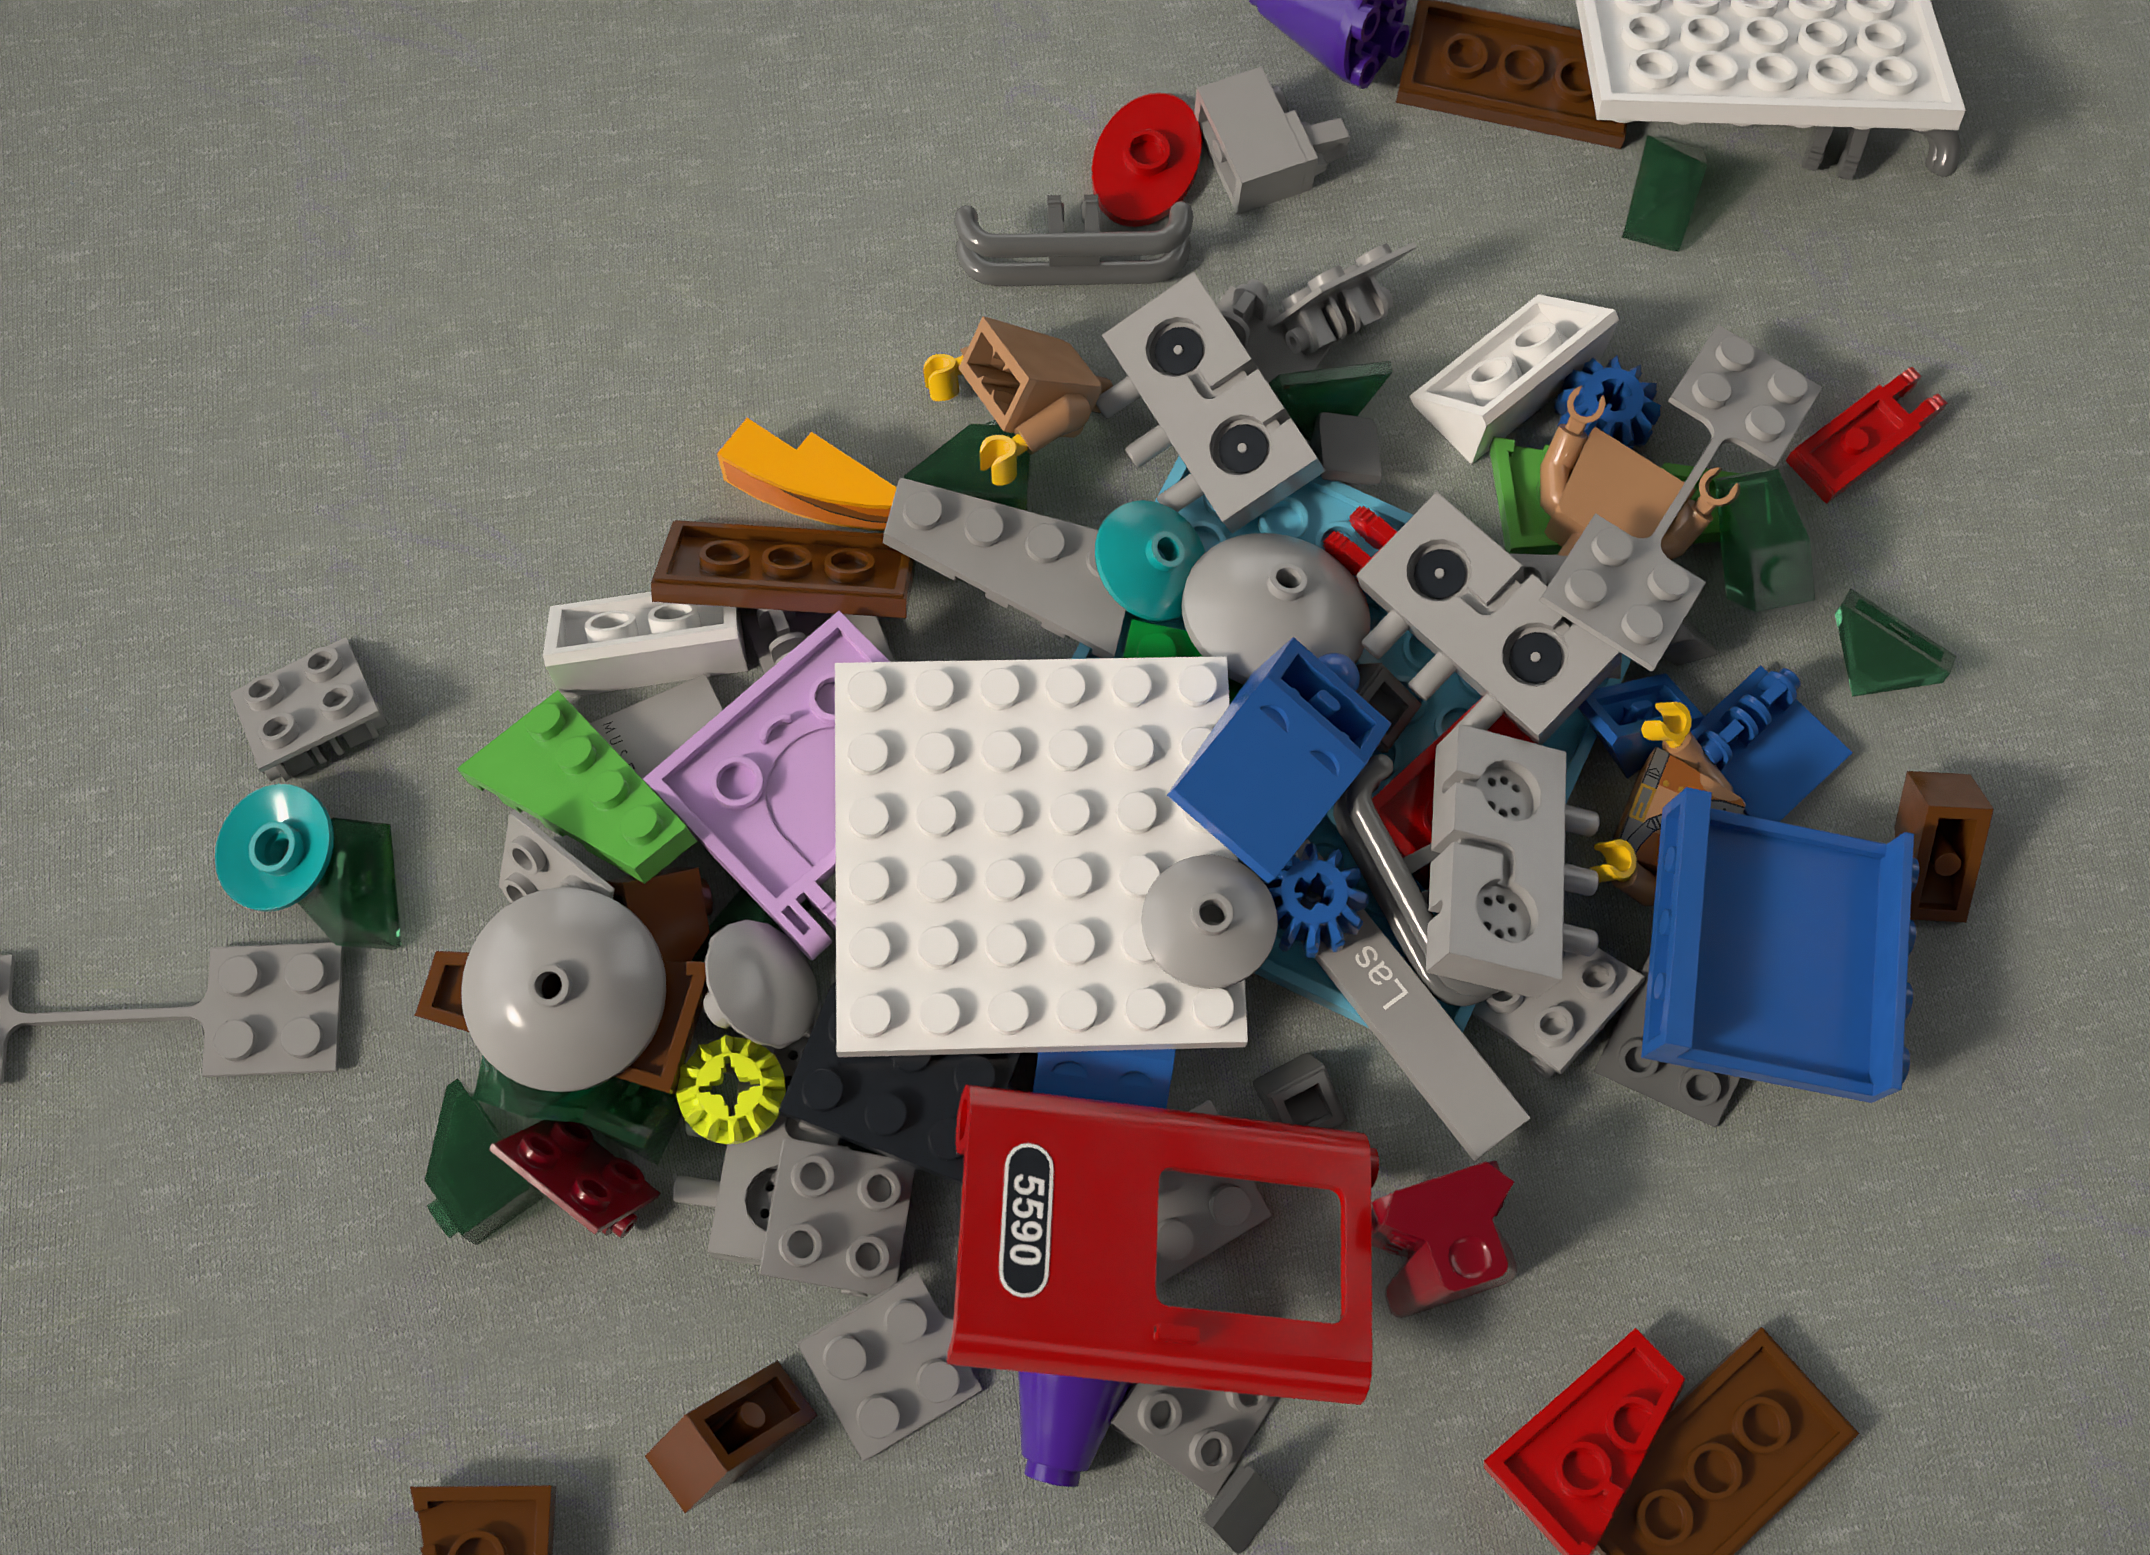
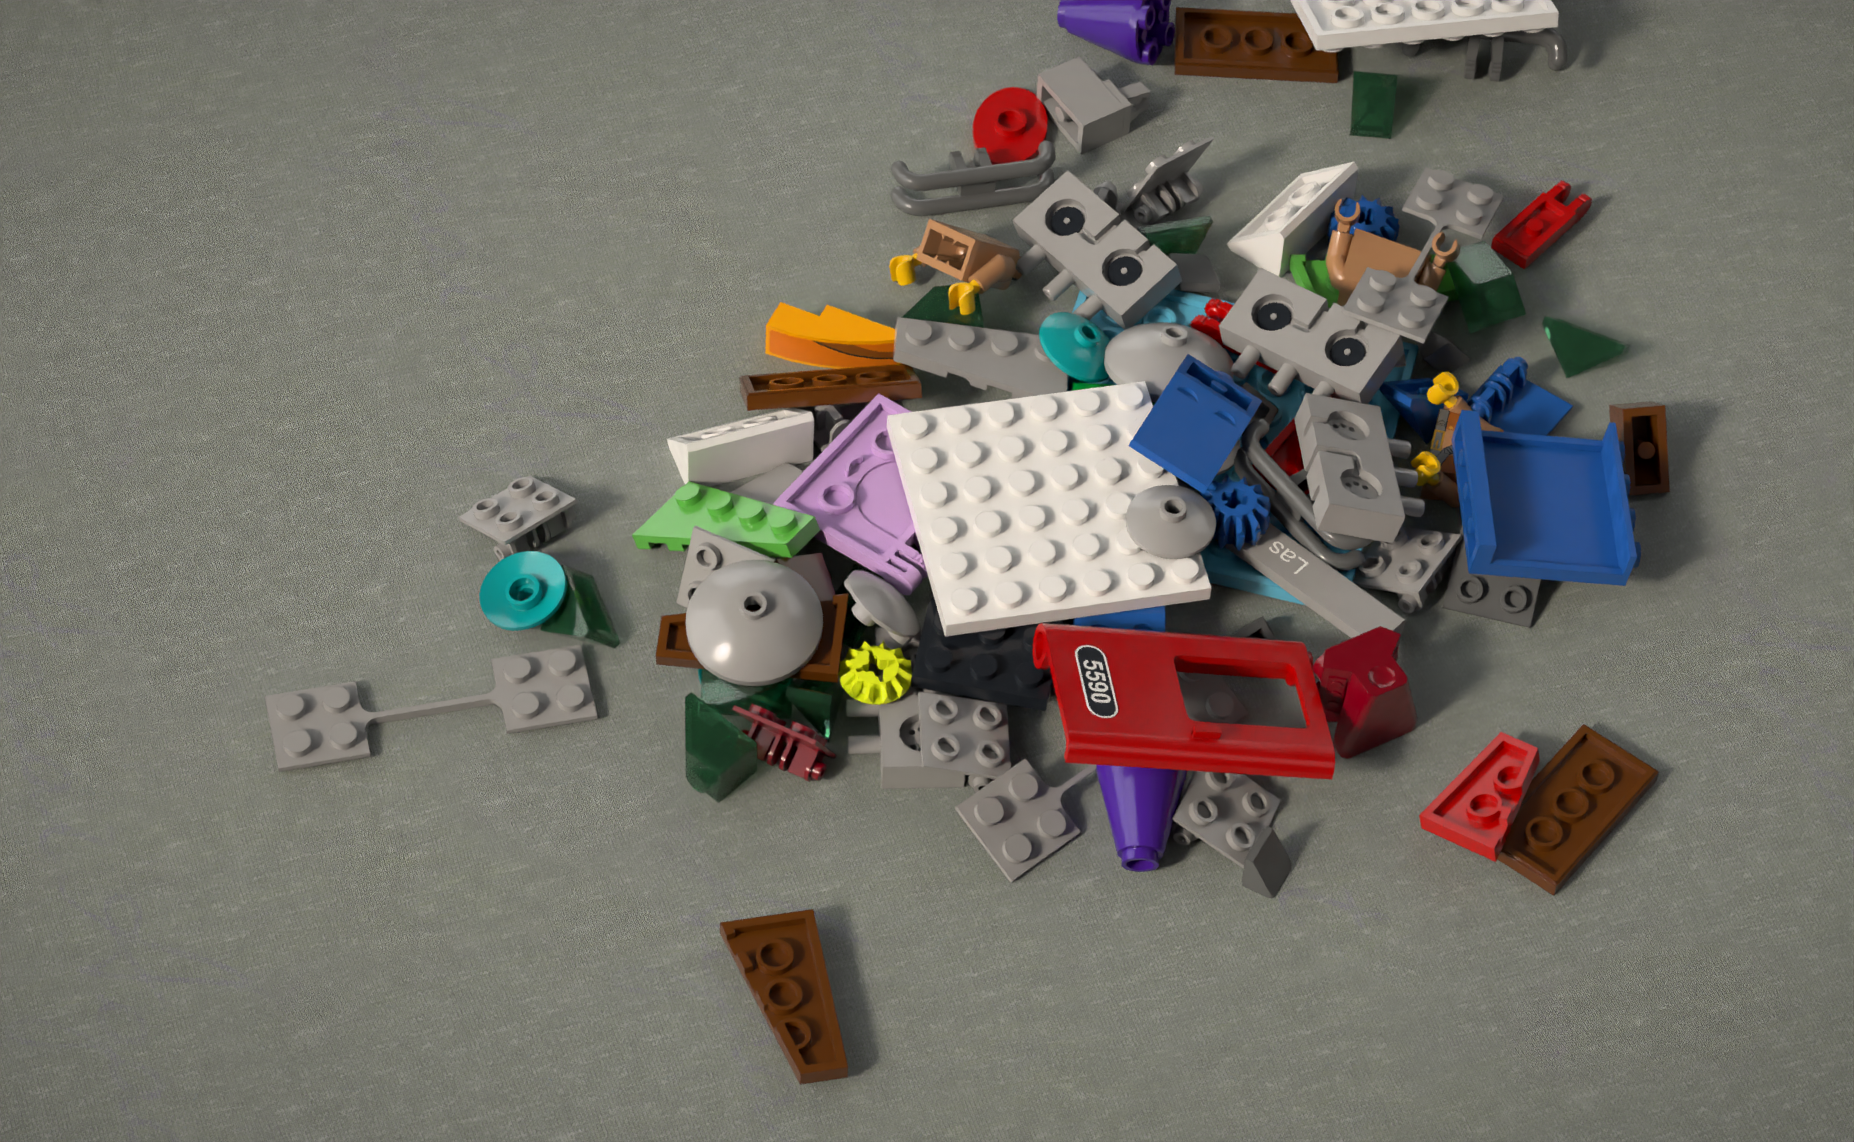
camera: 10 degrees left, 20 degrees down
reddish brown slope [645,1360,818,1514] -> none

